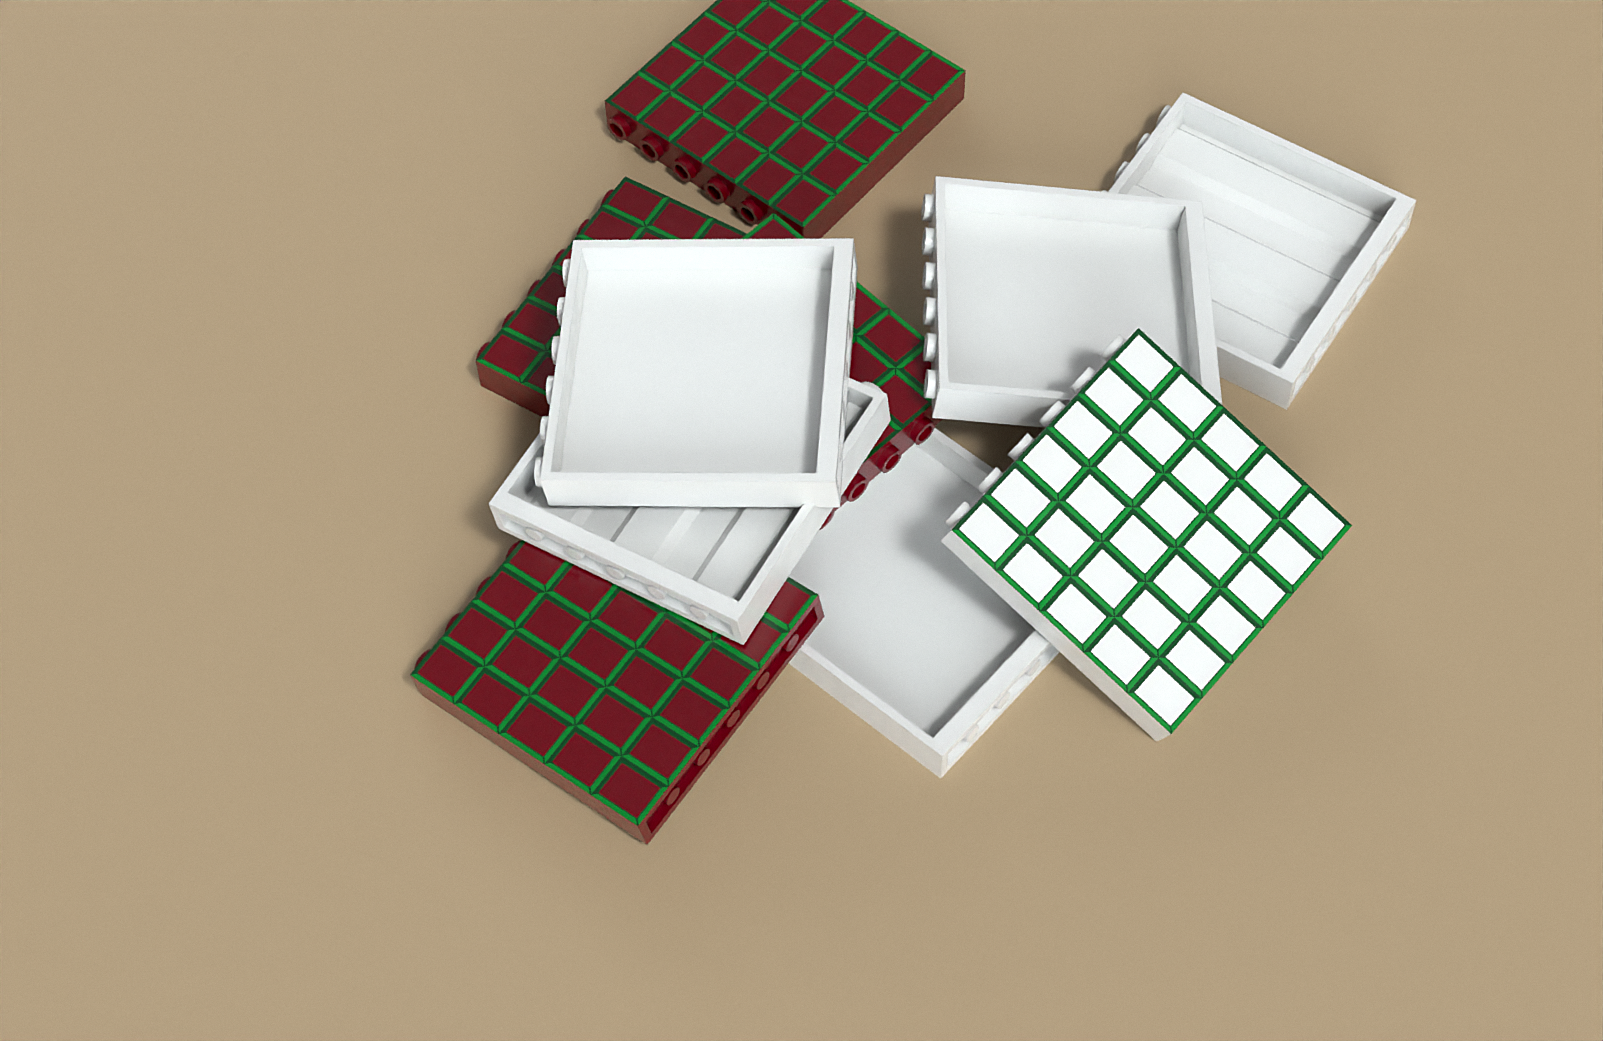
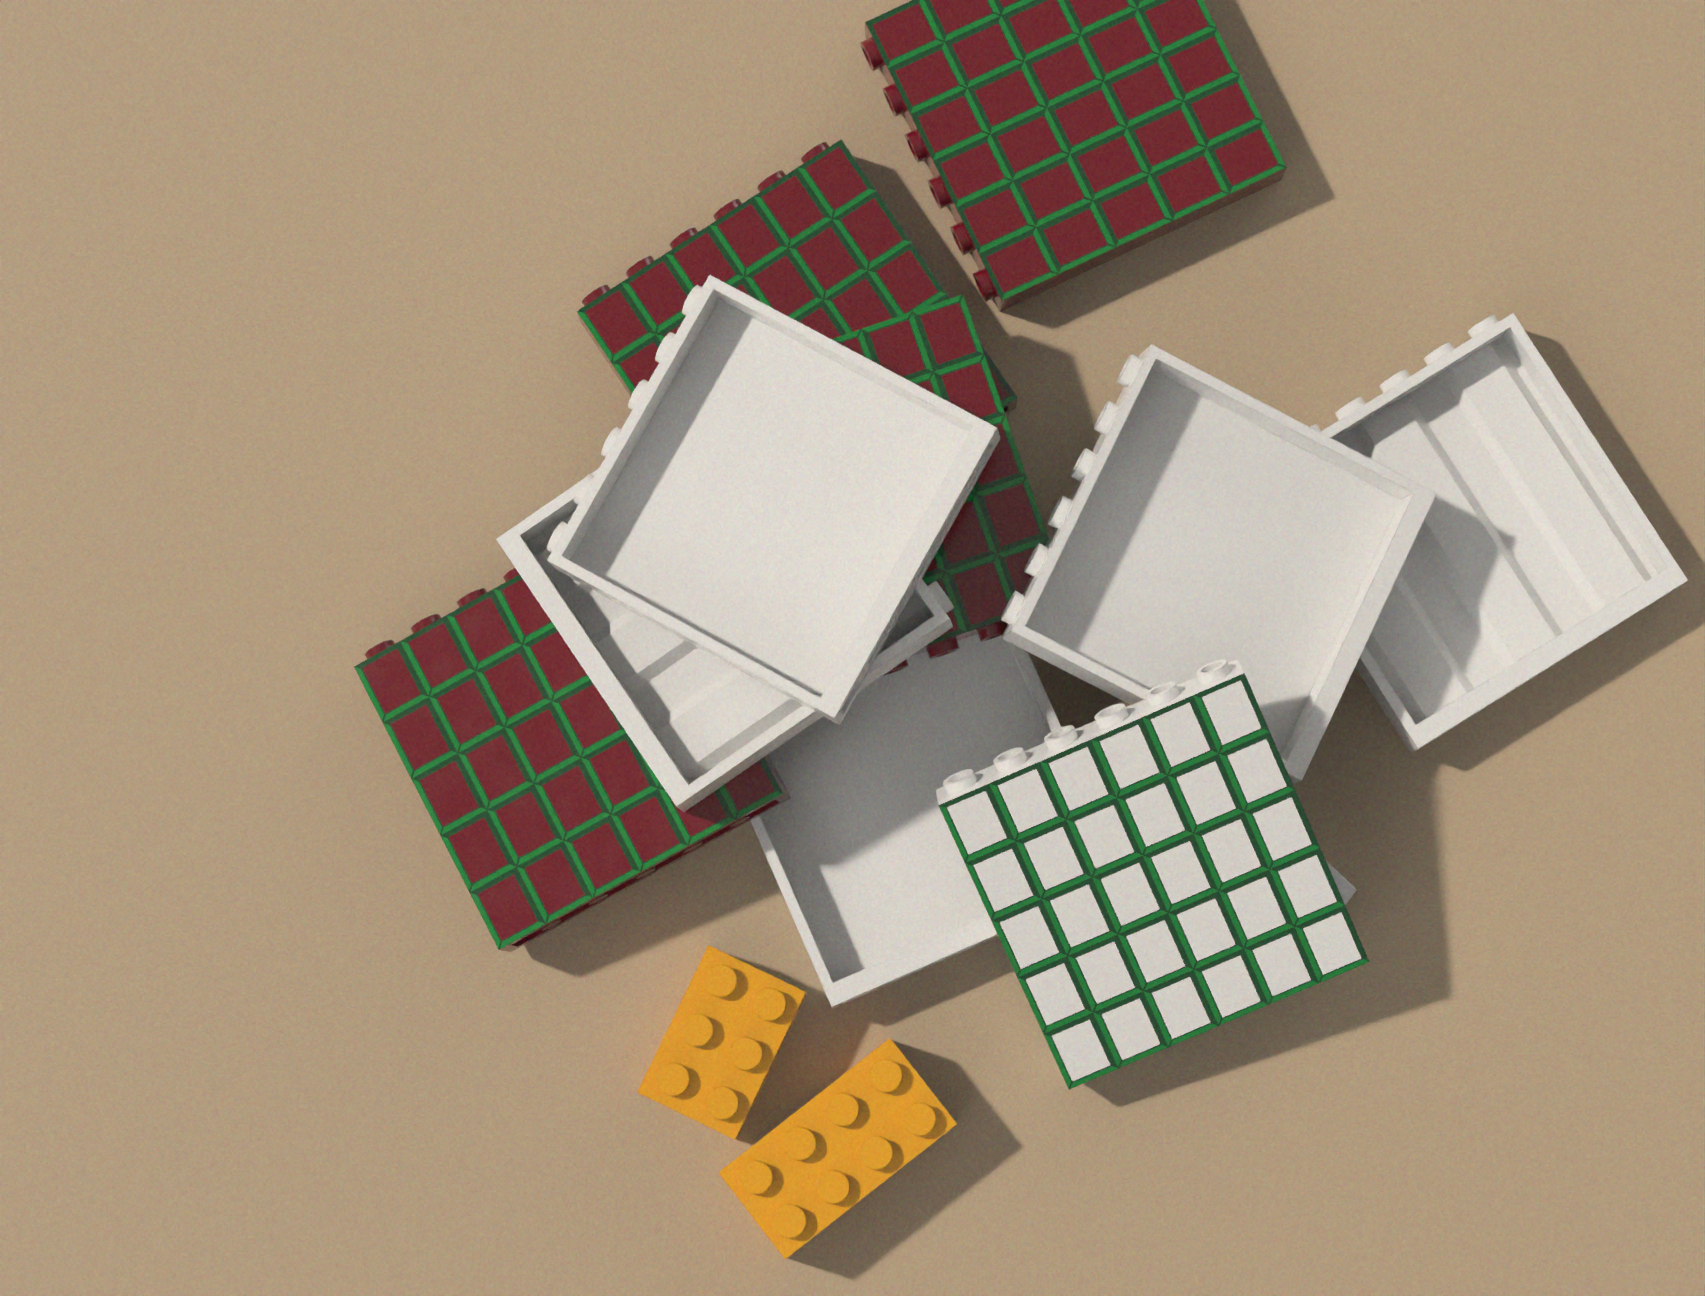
camera: 25 degrees right, 25 degrees up
none -> light orange brick [637,945,807,1140]
none -> light orange brick [718,1038,957,1259]

